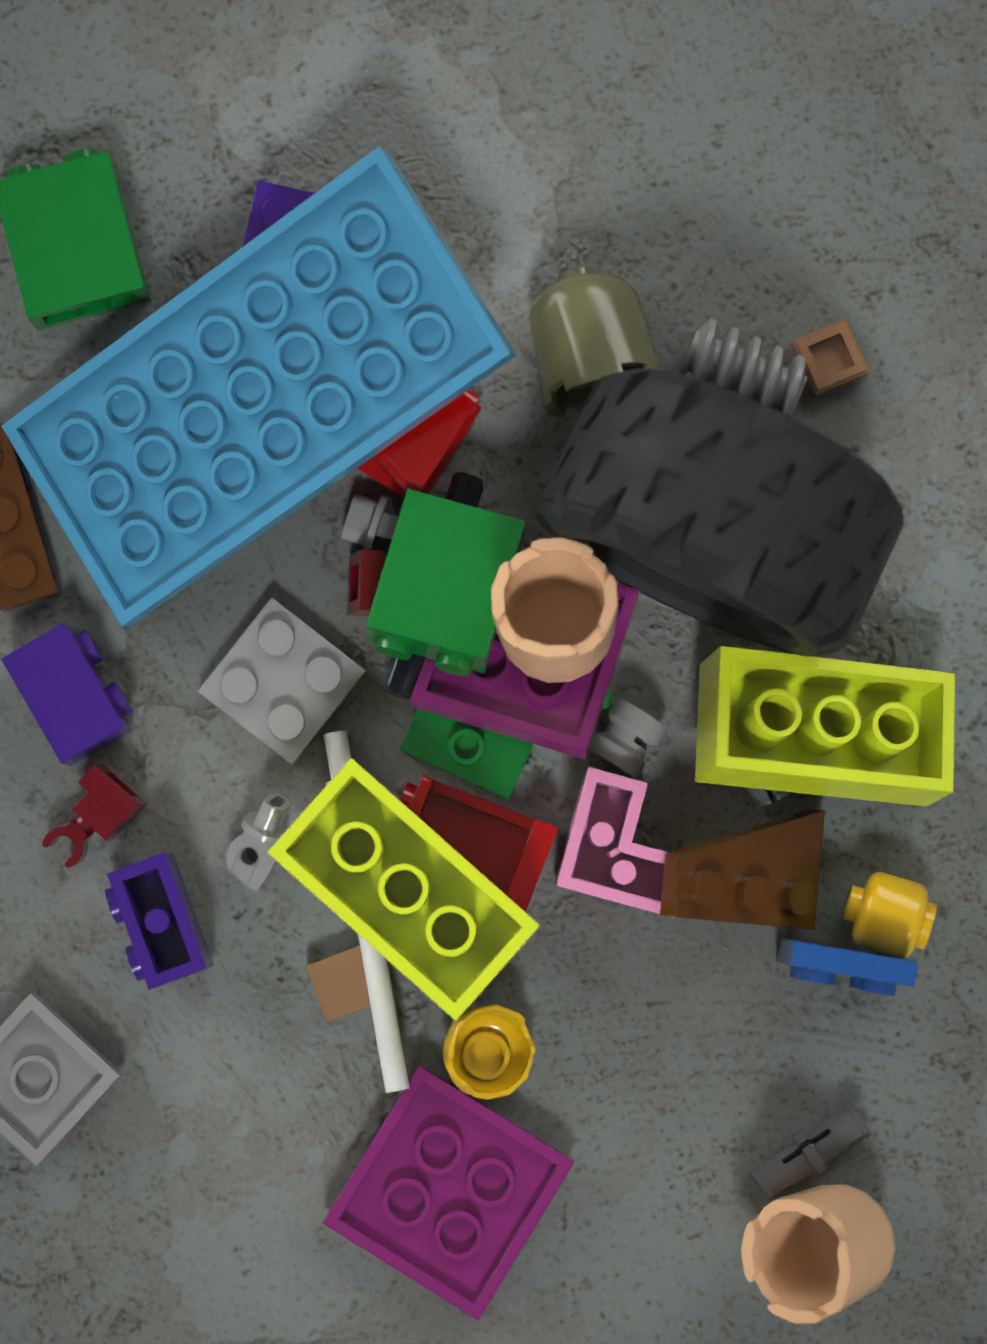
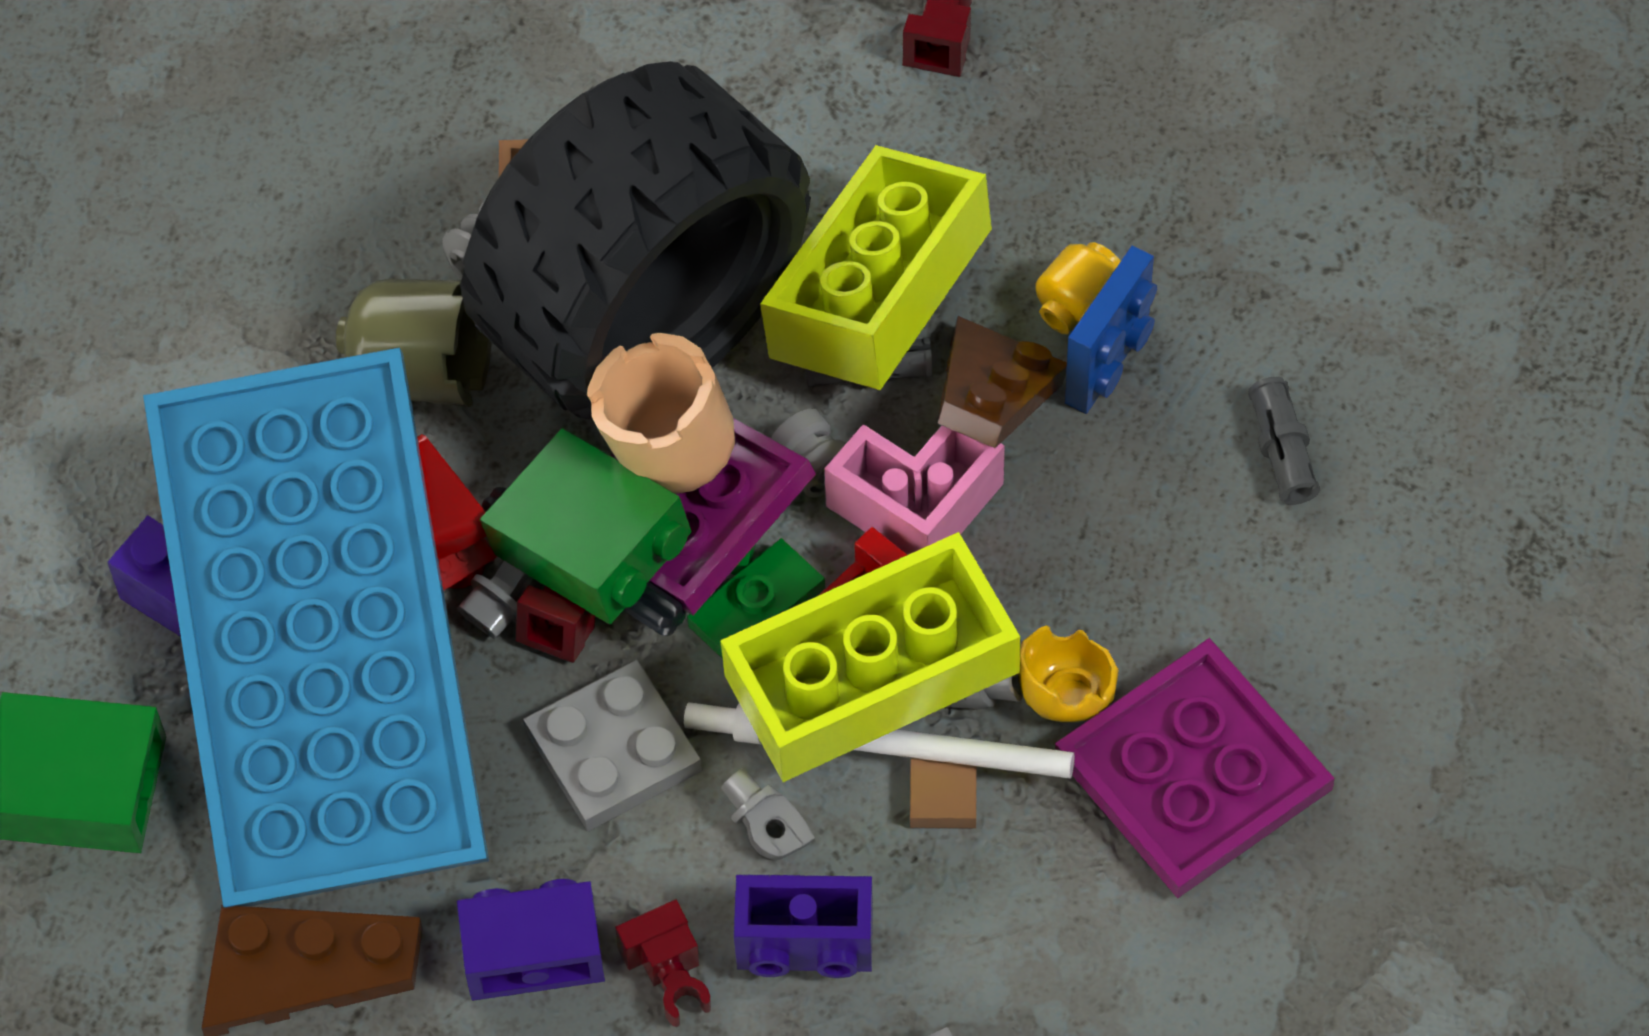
camera: 60 degrees left, 25 degrees down
light nougat cylinder [741,1184,896,1323] -> none

